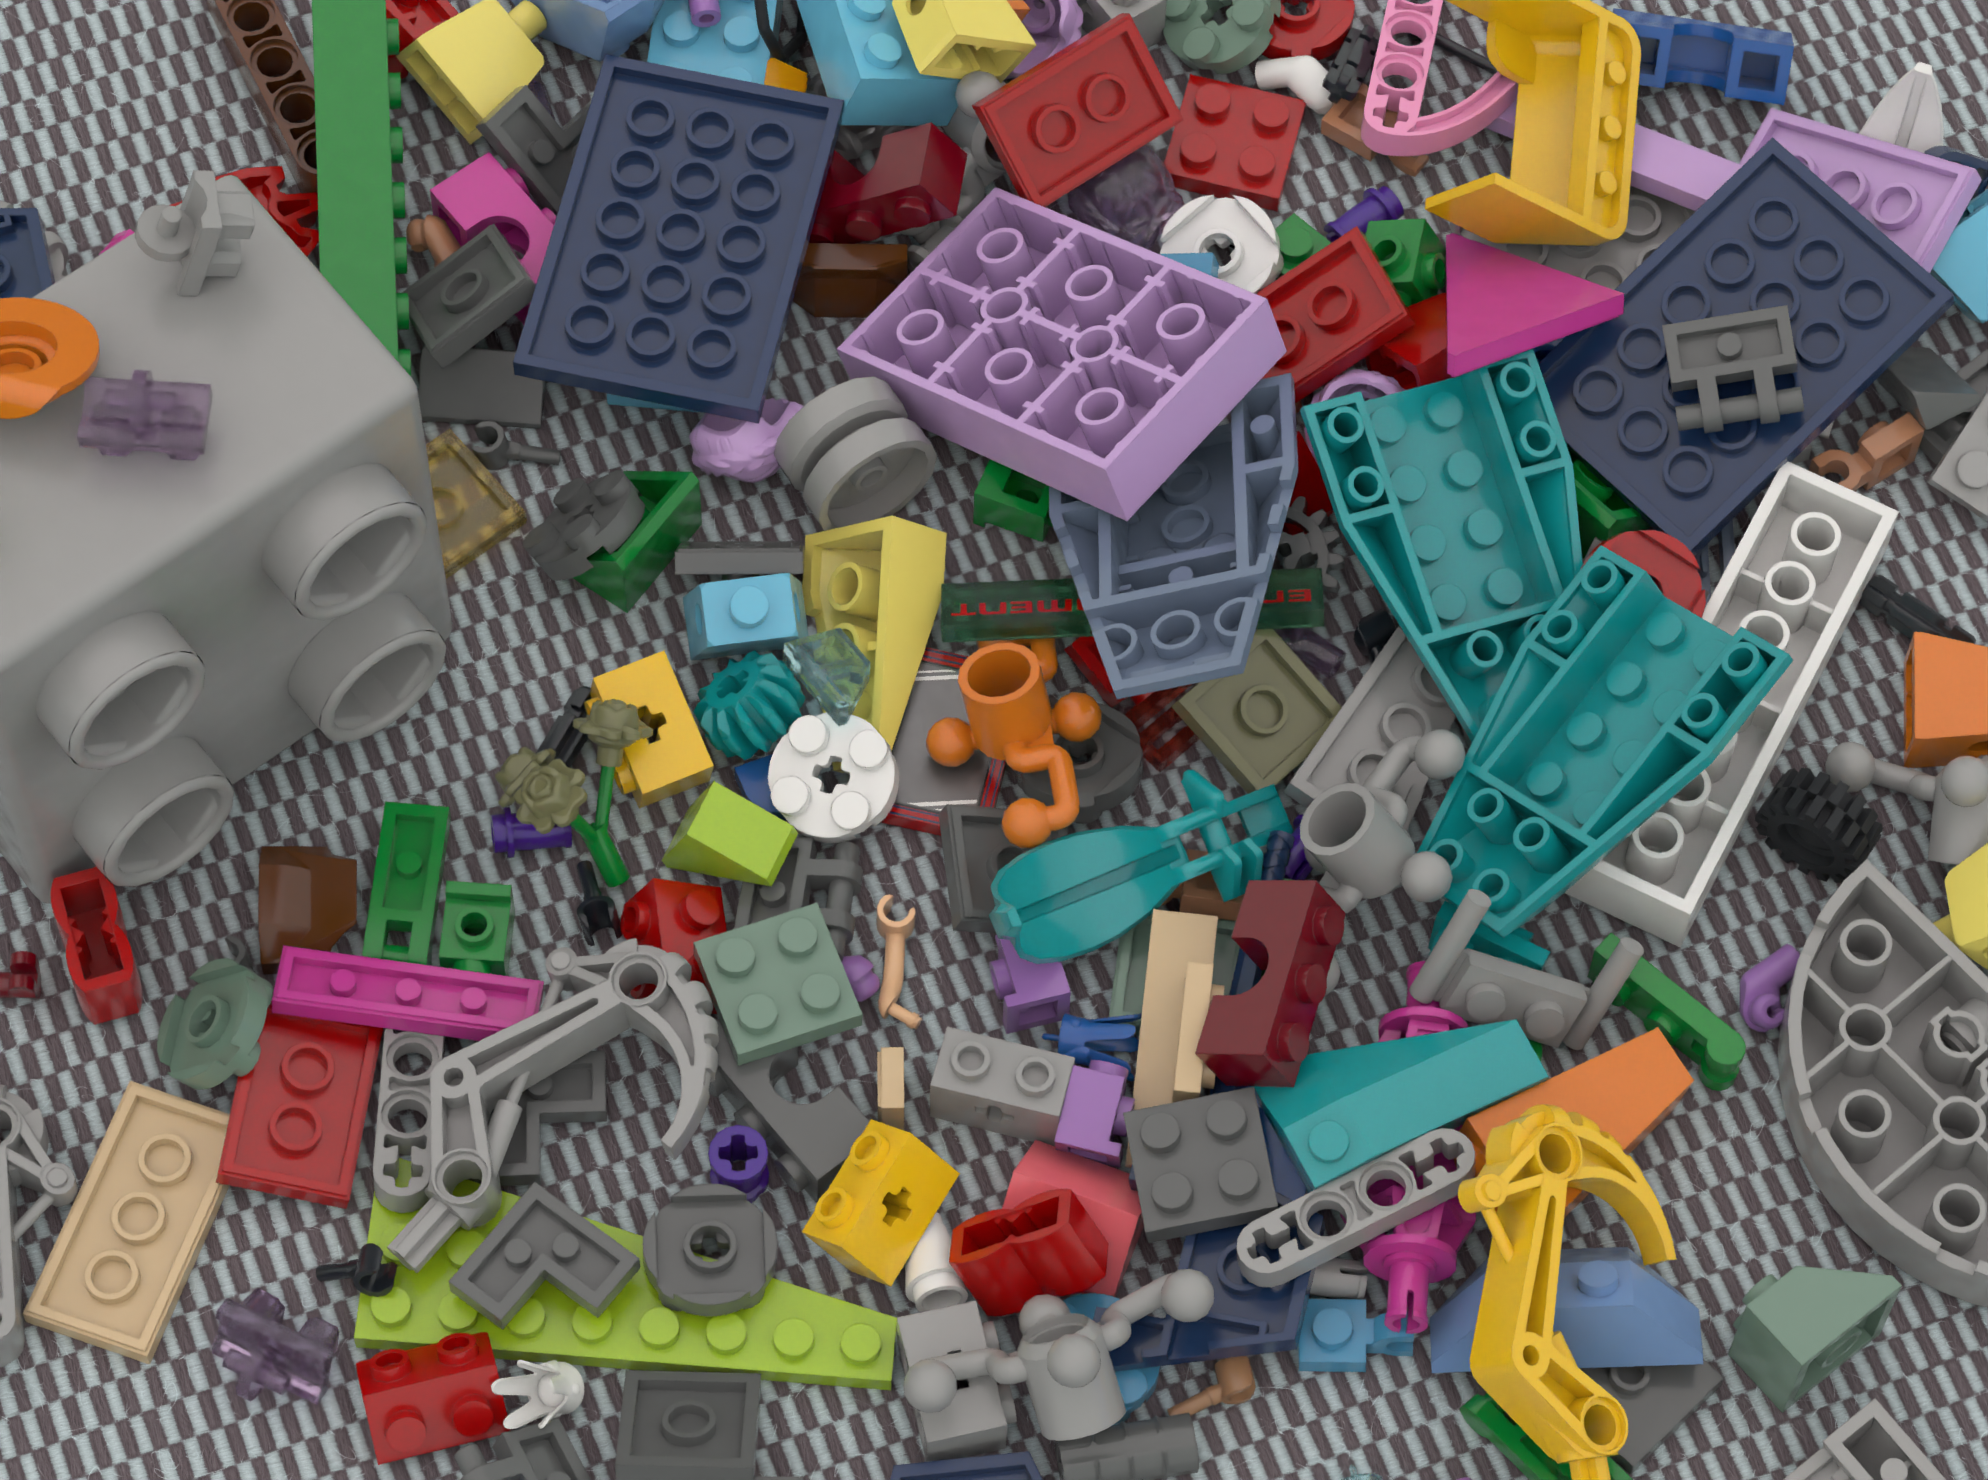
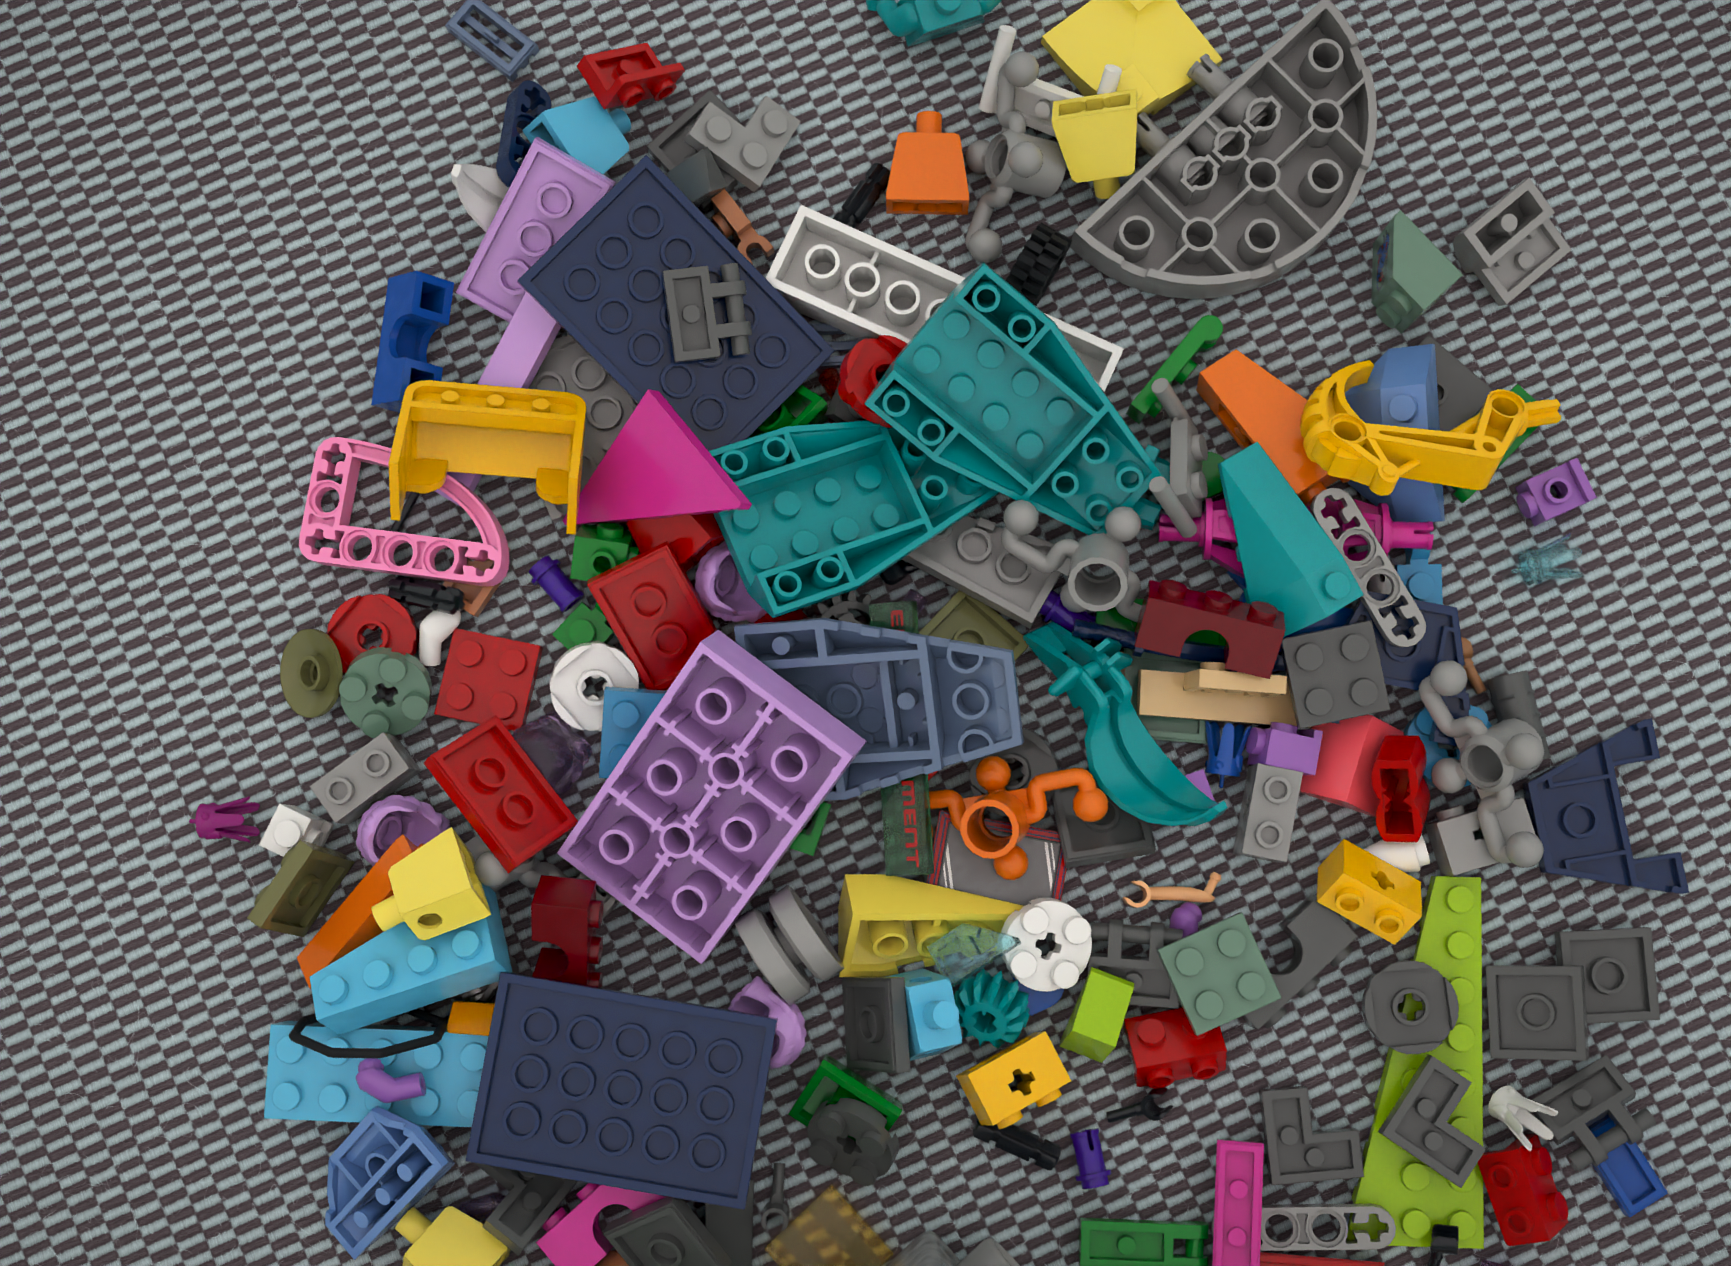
camera: 85 degrees left, 20 degrees up
light grey piece [387,938,719,1273] -> none
green brick [439,880,515,976] -> none
olive plant [495,699,653,887] -> none
dark purple bush [708,1125,769,1203] -> none
reddish brown slope [793,243,907,318] -> none
tan tile [877,1047,904,1130] -> none
medium lavender arm [1739,944,1800,1032] -> none

